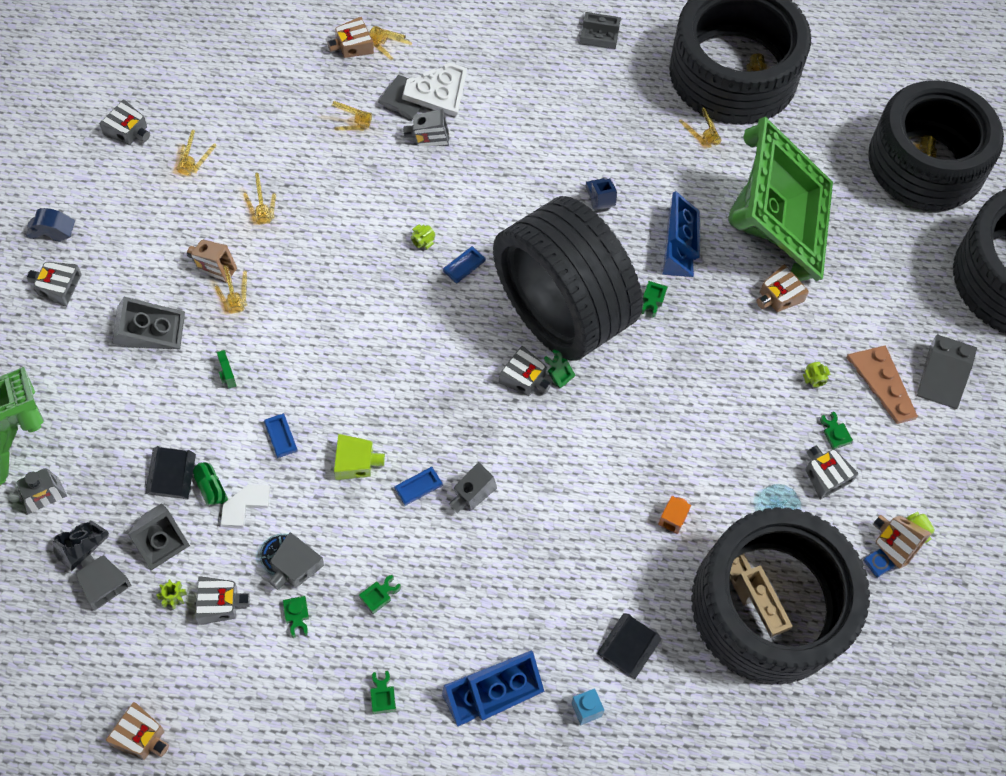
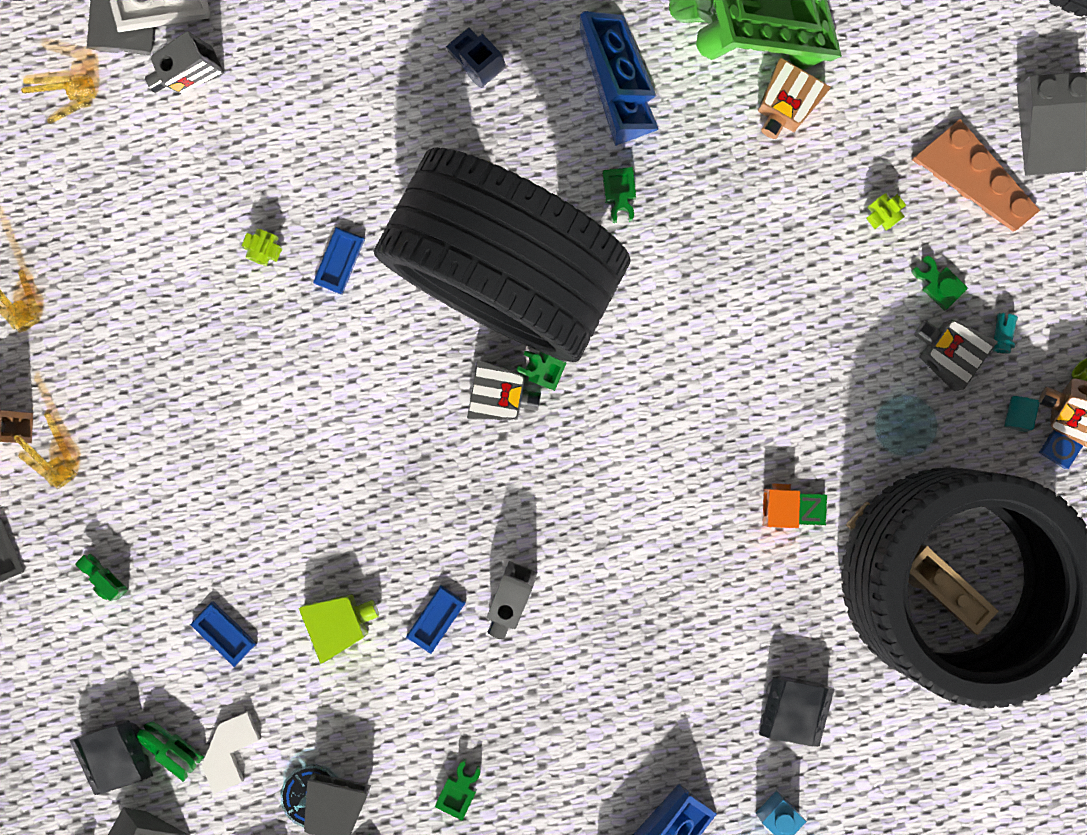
camera: 20 degrees left, 25 degrees up
none -> green tile [799,493,827,526]
none -> teal pin [992,313,1018,354]
none -> teal brick [1004,396,1040,432]

